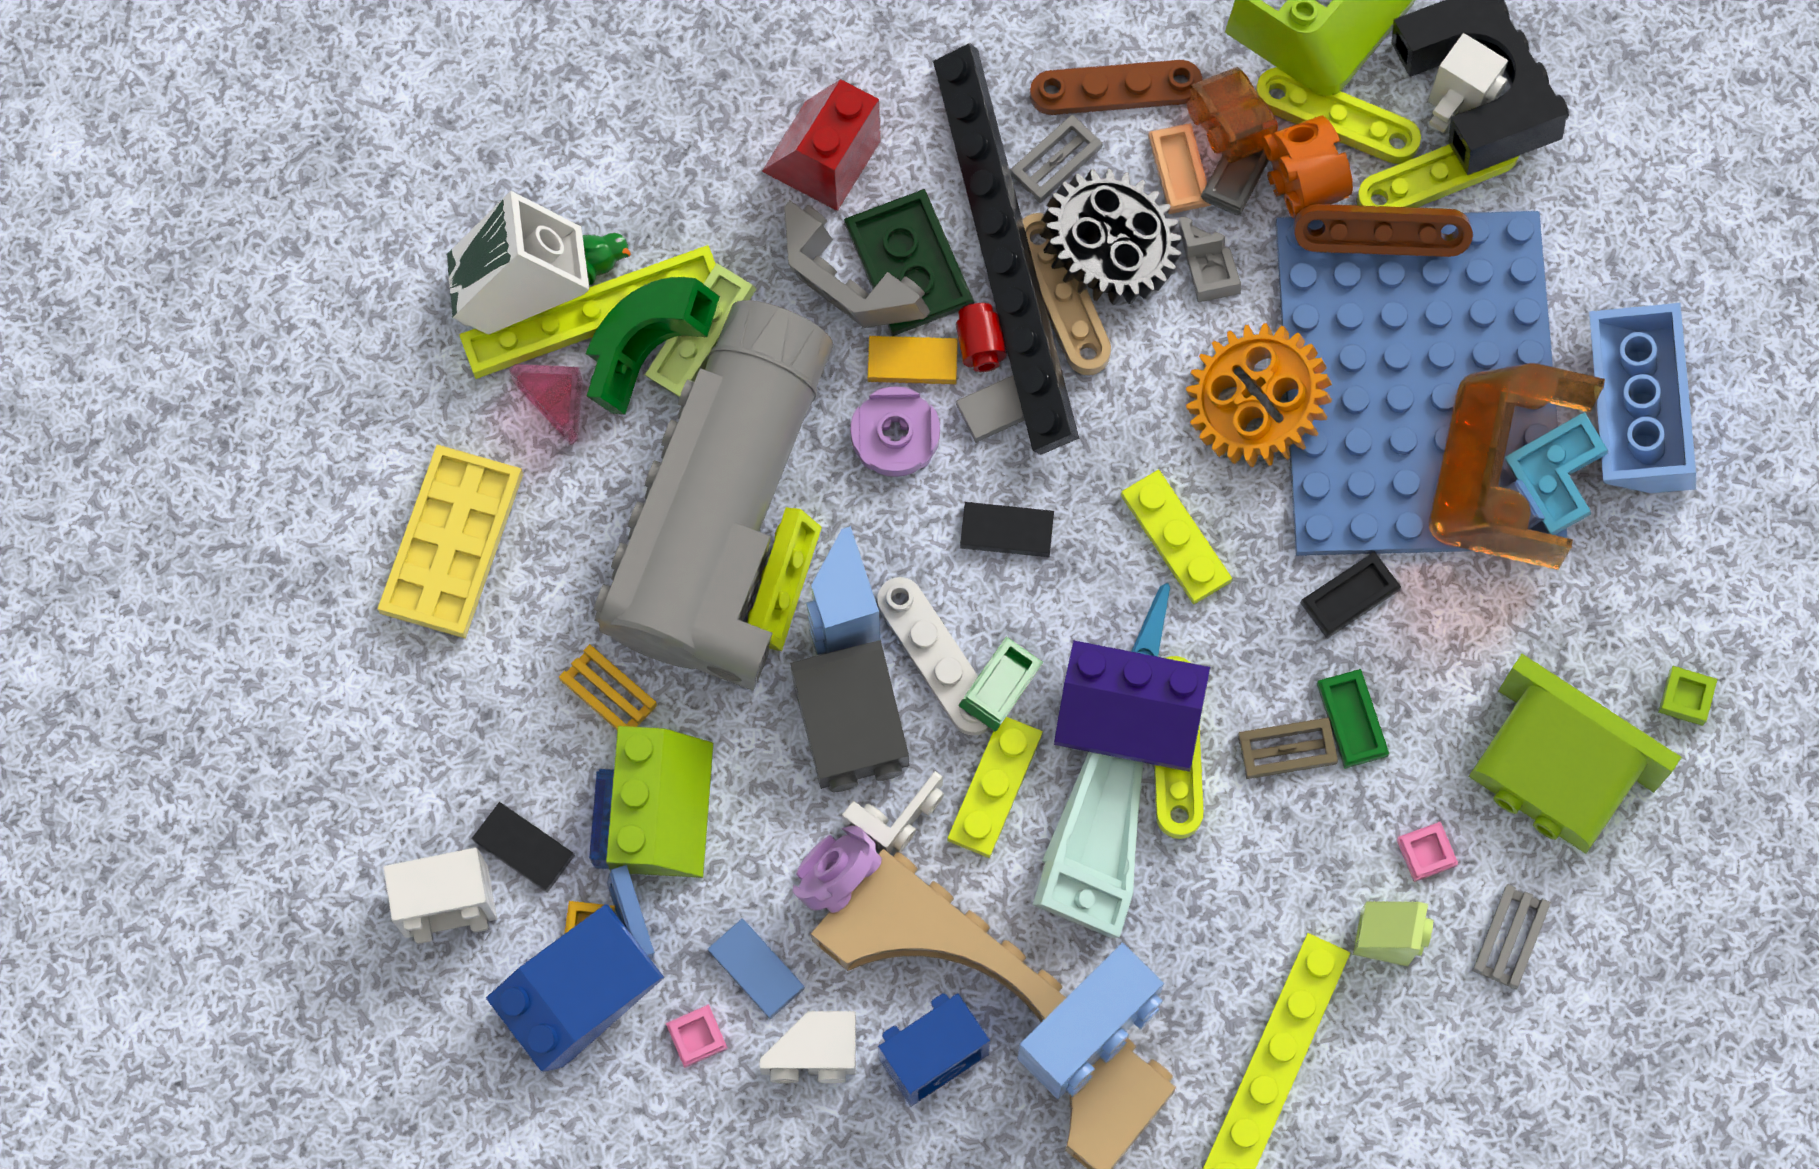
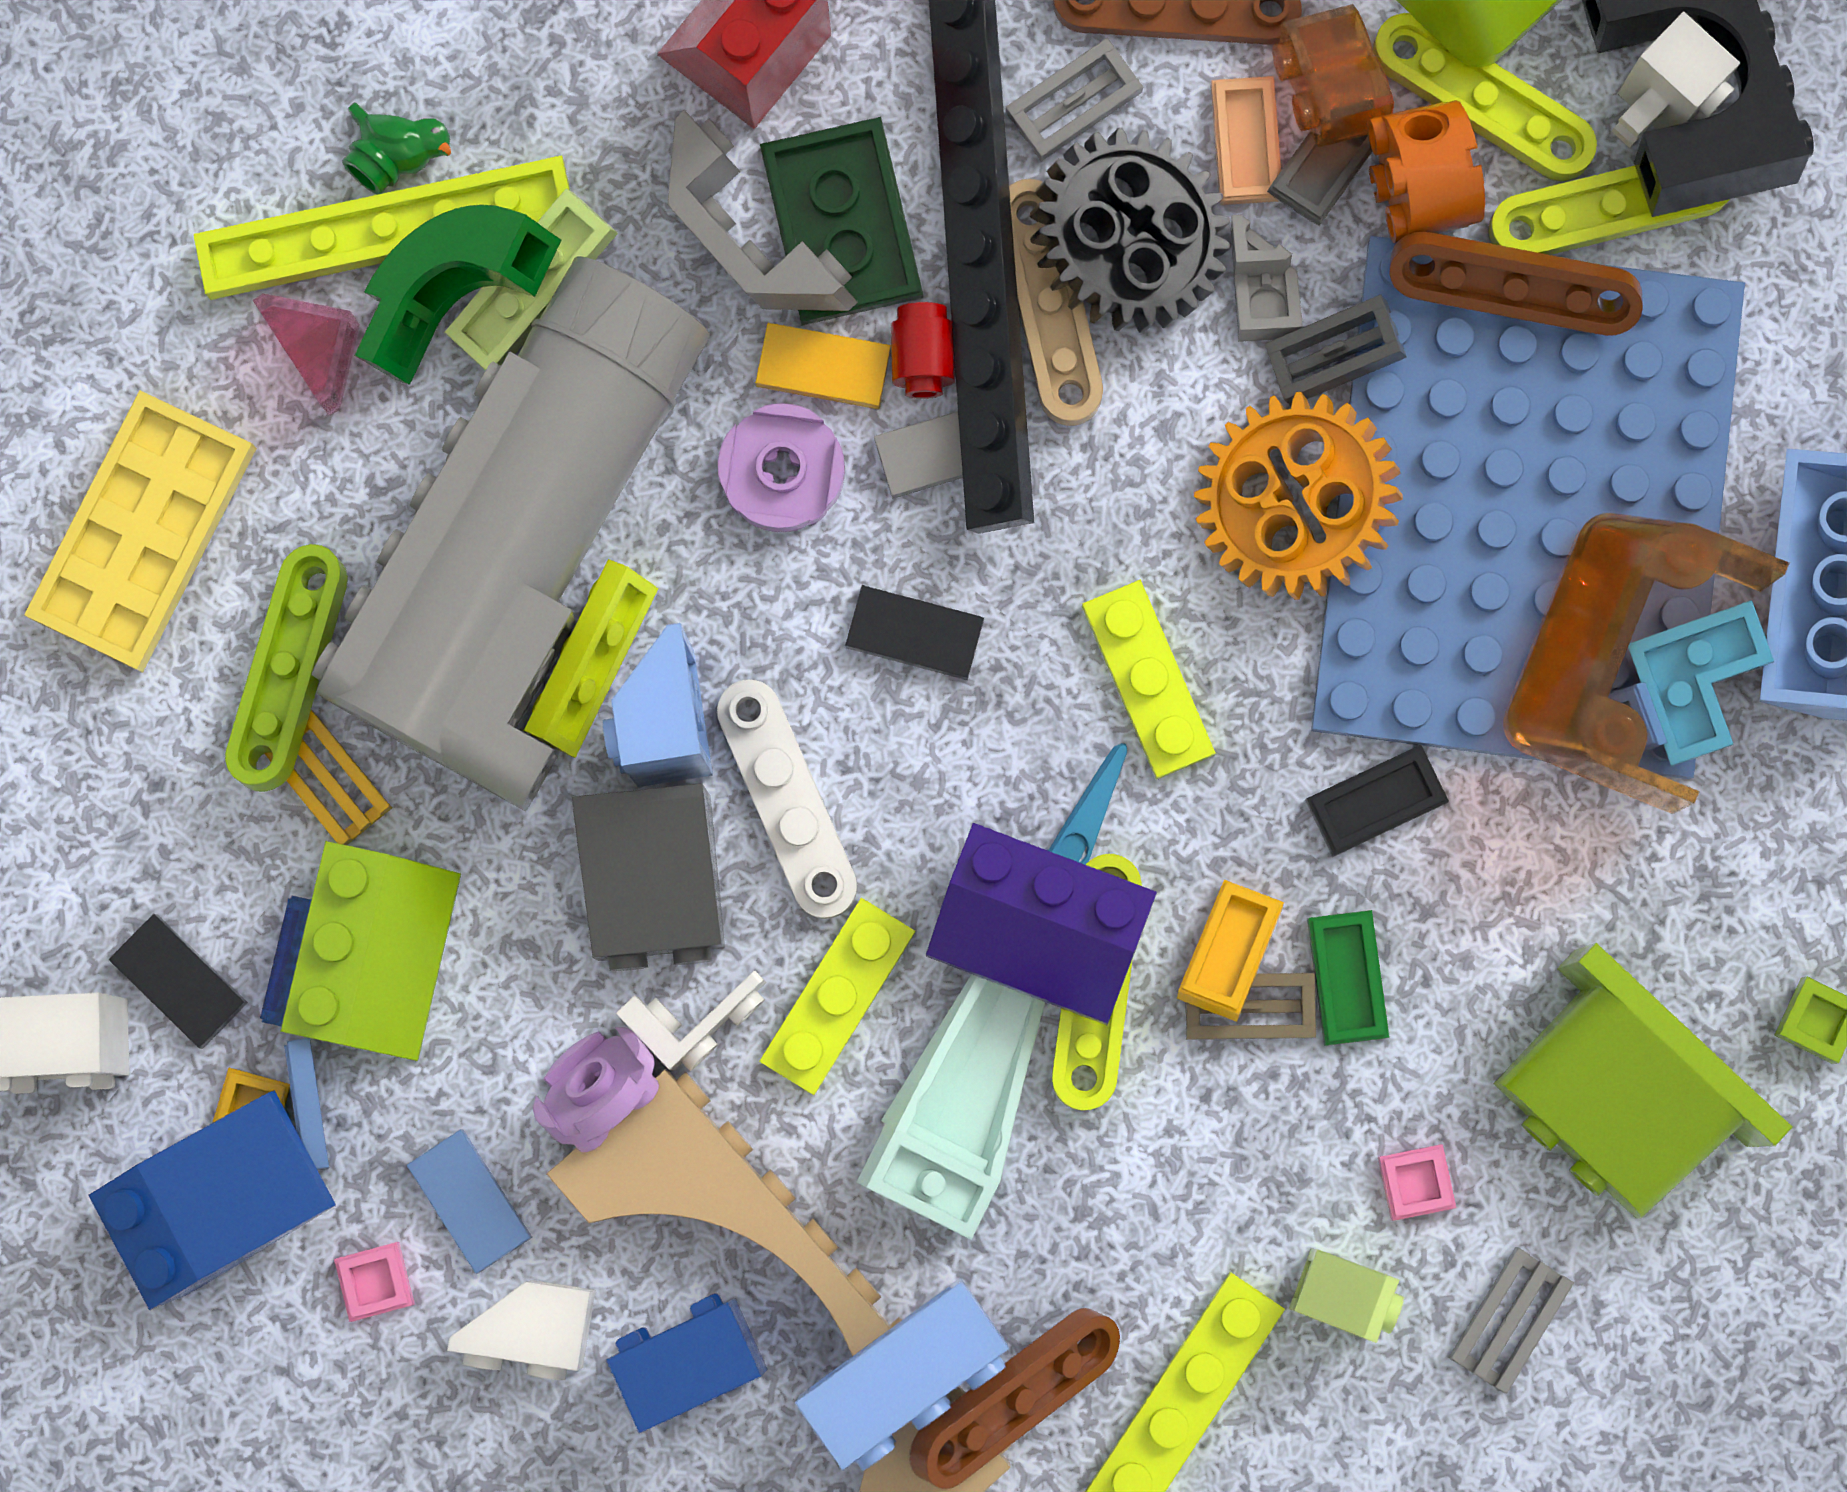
camera: 10 degrees right, 10 degrees up
white slope [447,191,589,335] -> none
tile [958,636,1043,732] -> none
none -> lime plate [225,544,348,792]
none -> dark orange plate [910,1308,1120,1489]
none -> yellow tile [1177,880,1284,1022]
none -> dark grey tile [1265,294,1407,406]

